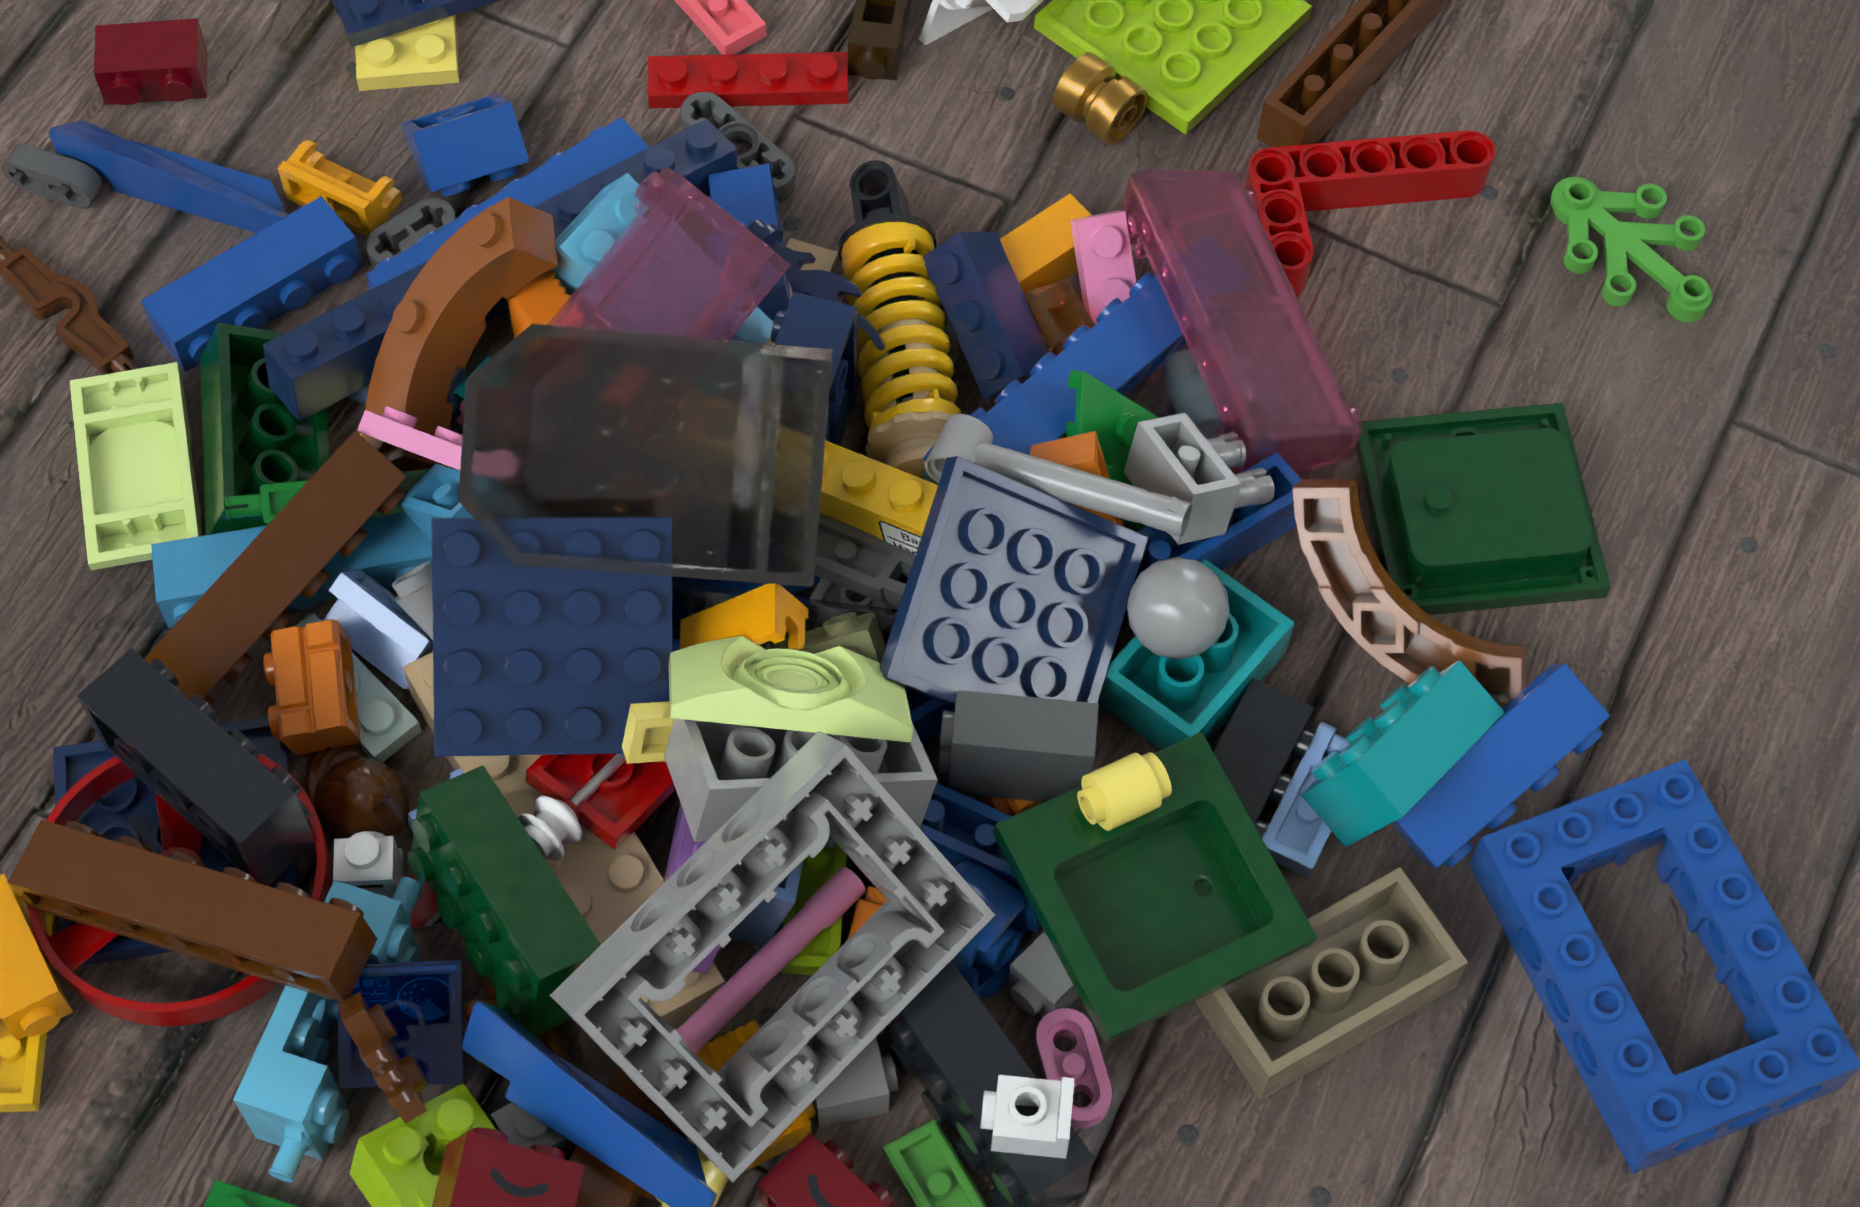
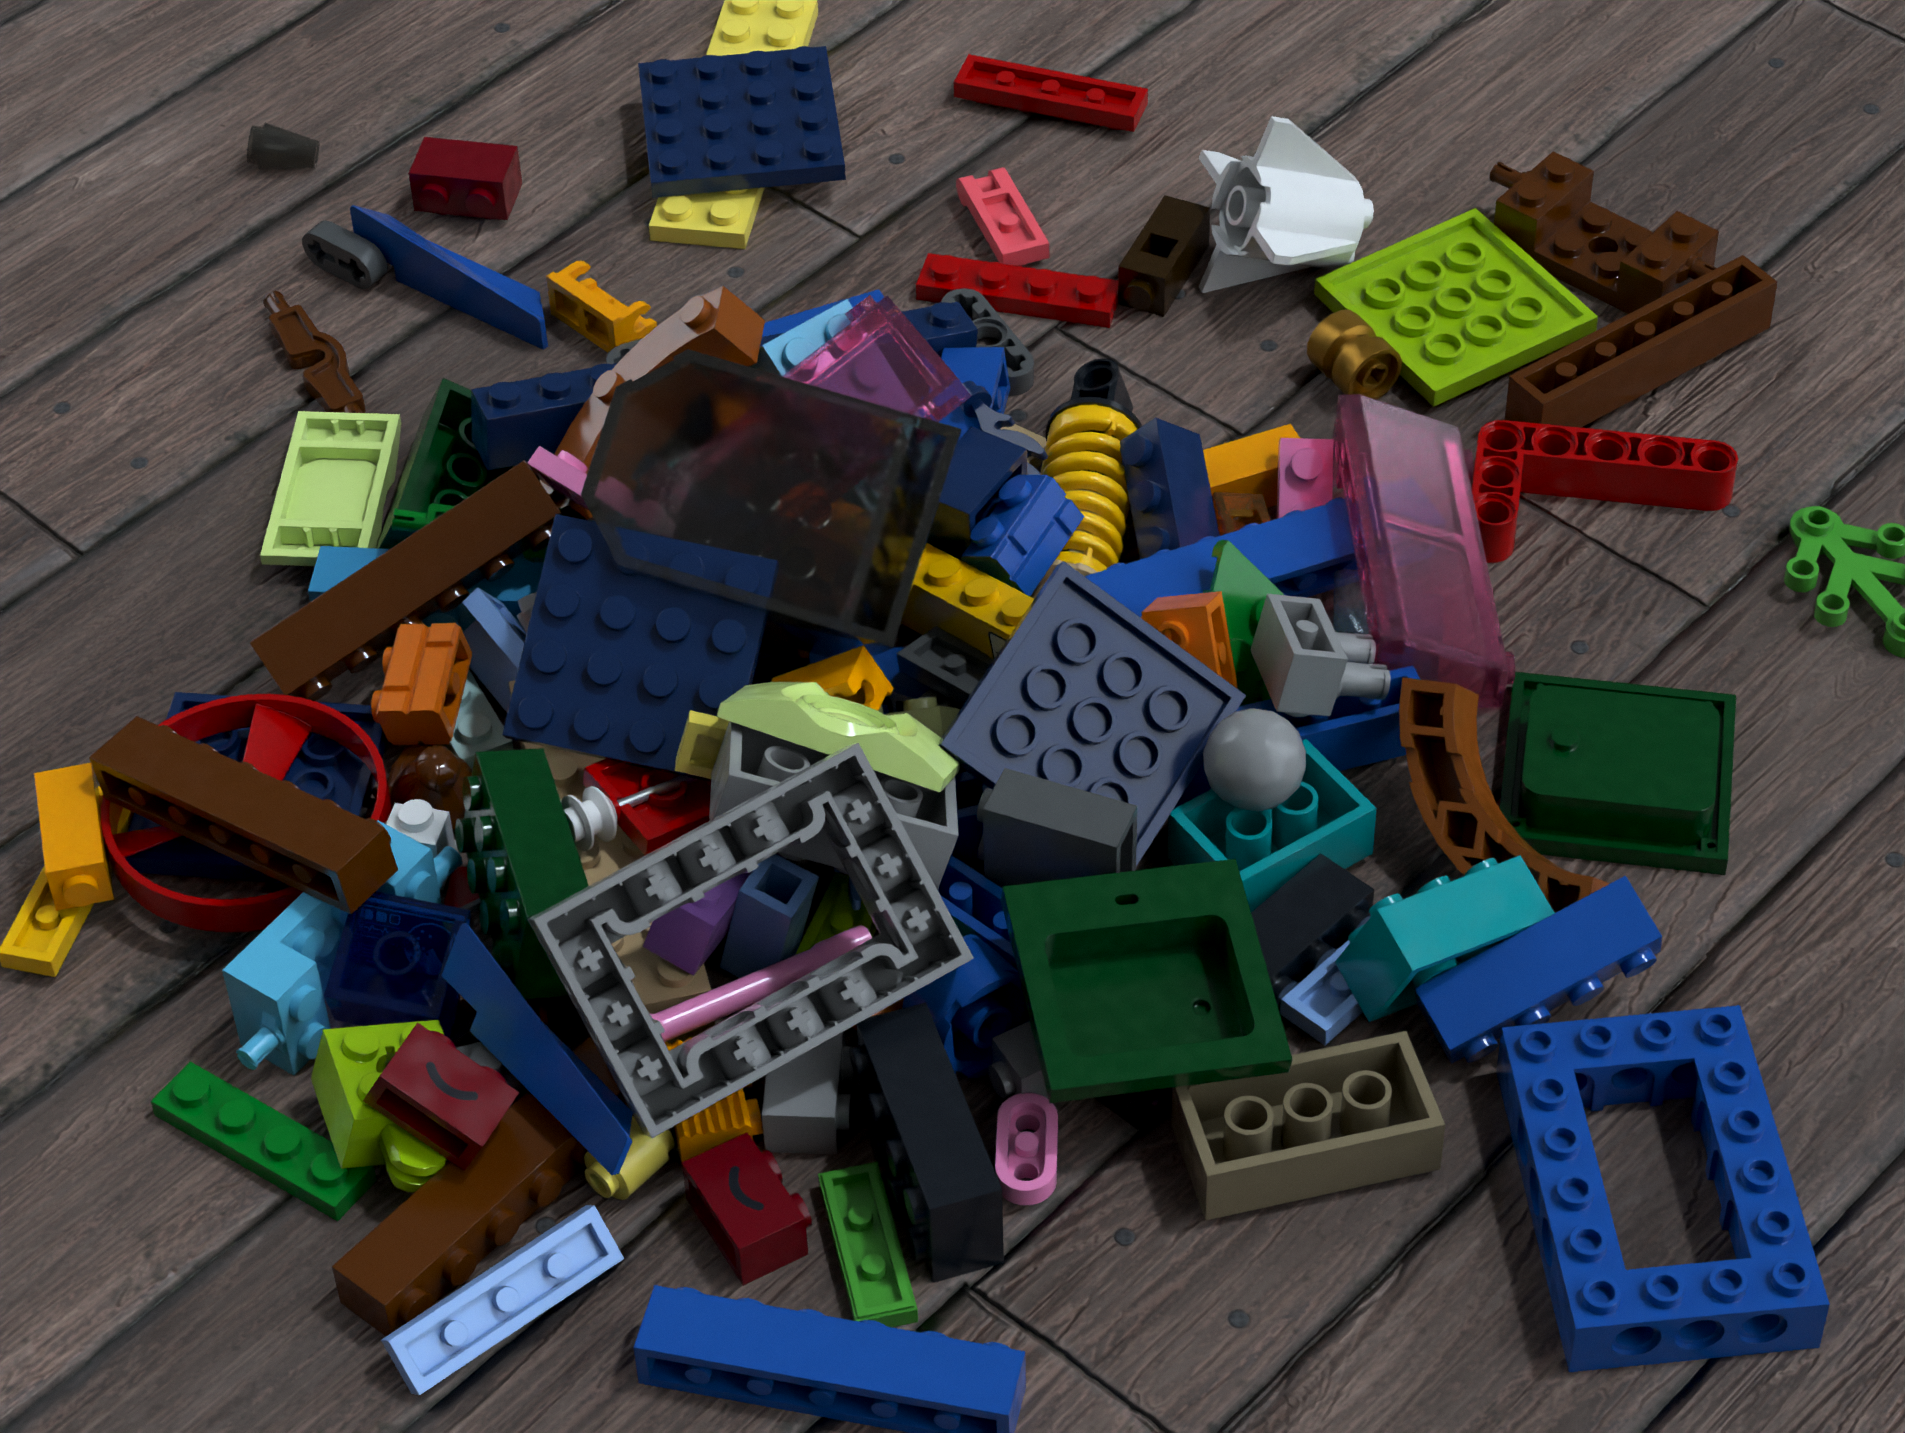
camera: 20 degrees right, 15 degrees down
black brick [77,648,316,886] -> none
blue brick [141,196,363,372] -> none
reddish brown hinge [338,992,429,1124] -> none
blue slope [401,93,529,196] -> none
light grey piece [925,414,1193,536] -> none
white brick [980,1075,1075,1159] -> none
light yellow brick [1077,752,1172,831] -> none
none -> blue brick [961,475,1084,596]

